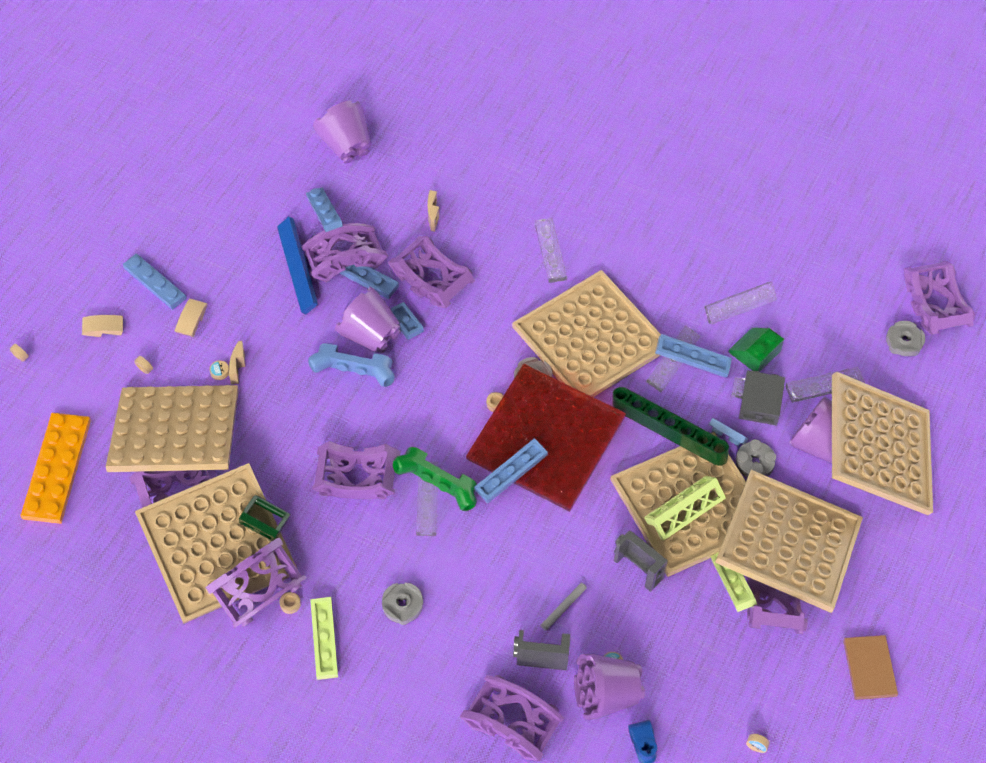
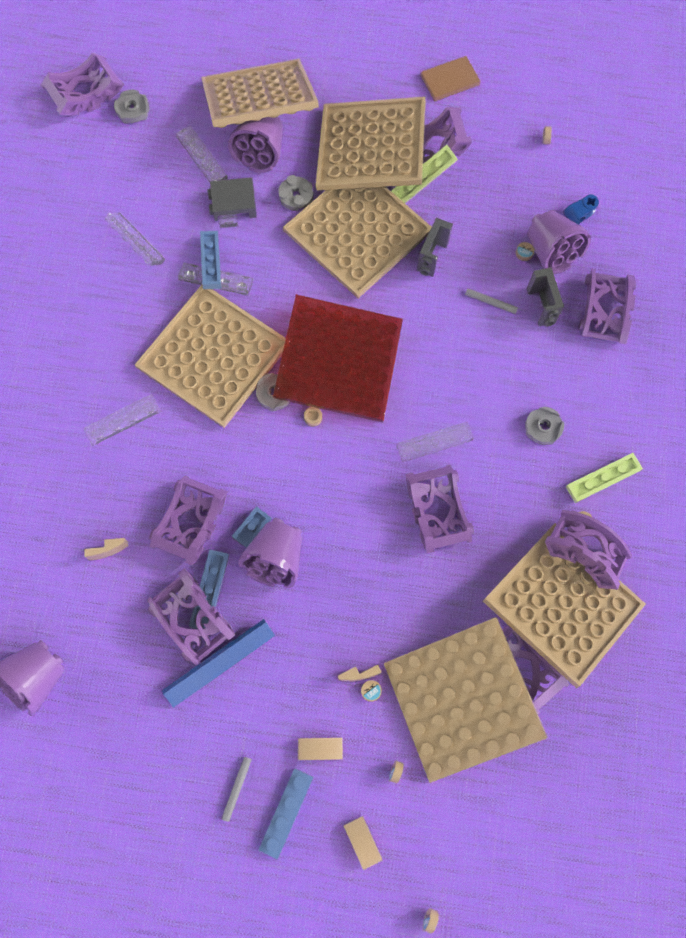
camera: 110 degrees left, 15 degrees up
light orange plate [20,413,91,524] -> none
dark green tile [239,495,291,541] -> none
medium blue plate [306,187,343,232] -> none
medium blue plate [308,343,395,387] -> none
green plate [393,447,477,511] -> none
medium blue plate [474,438,548,504] -> none
dark green beam [613,387,729,466] -> none
yellowish green fence [644,476,726,540] -> none
medium blue plate [709,418,749,446] -> none
green slope [728,328,784,372] -> none
none -> light grey bar [221,756,252,822]

